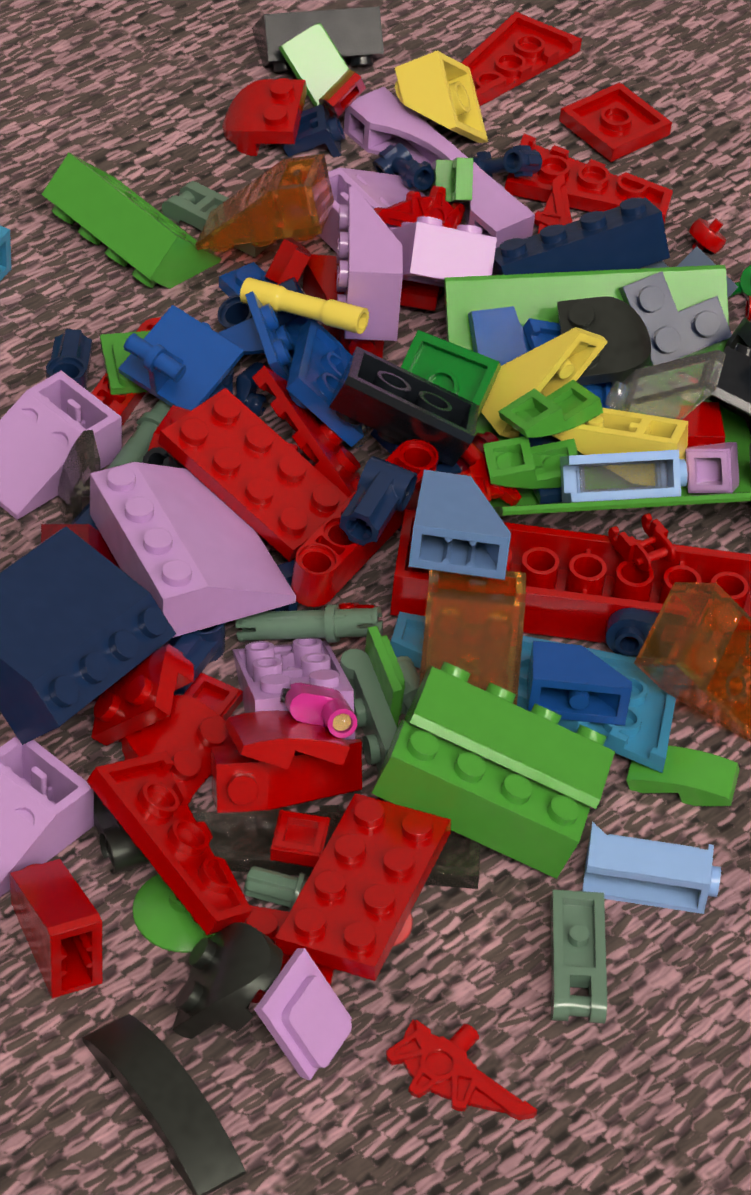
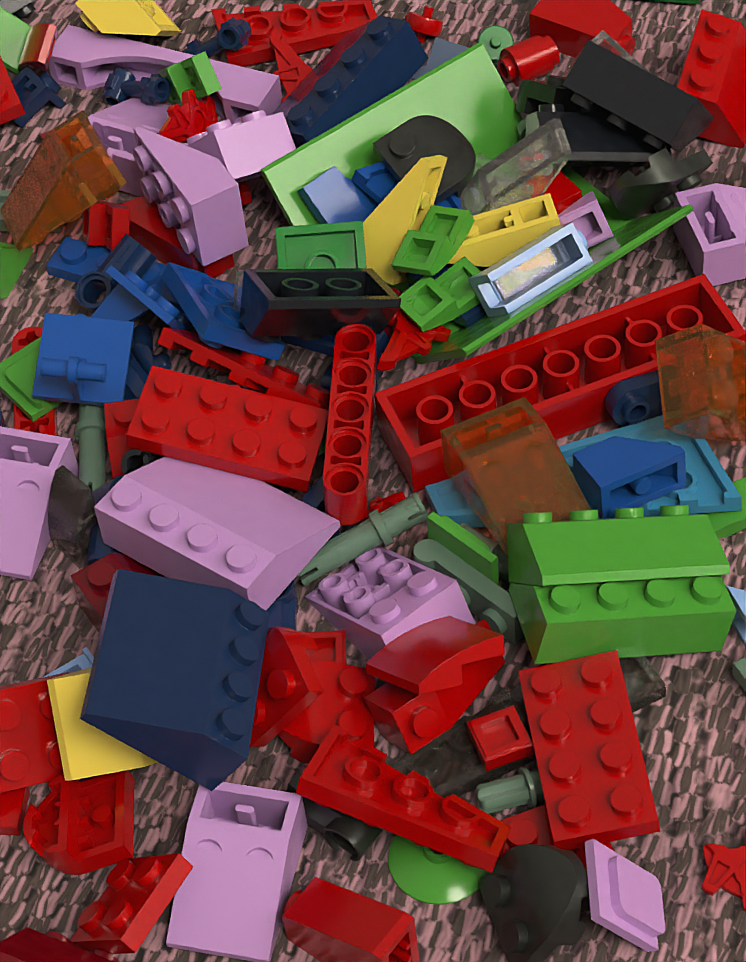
camera: 20 degrees left, 5 degrees up
light yellow piece [240,277,369,334] -> none
dark pink piece [280,683,358,738] -> none
dark blue piece [339,456,418,546] -> none
medium blue slope [408,470,511,580] -> none
red piece [608,513,676,572] -> none
plate [619,271,732,369] -> none

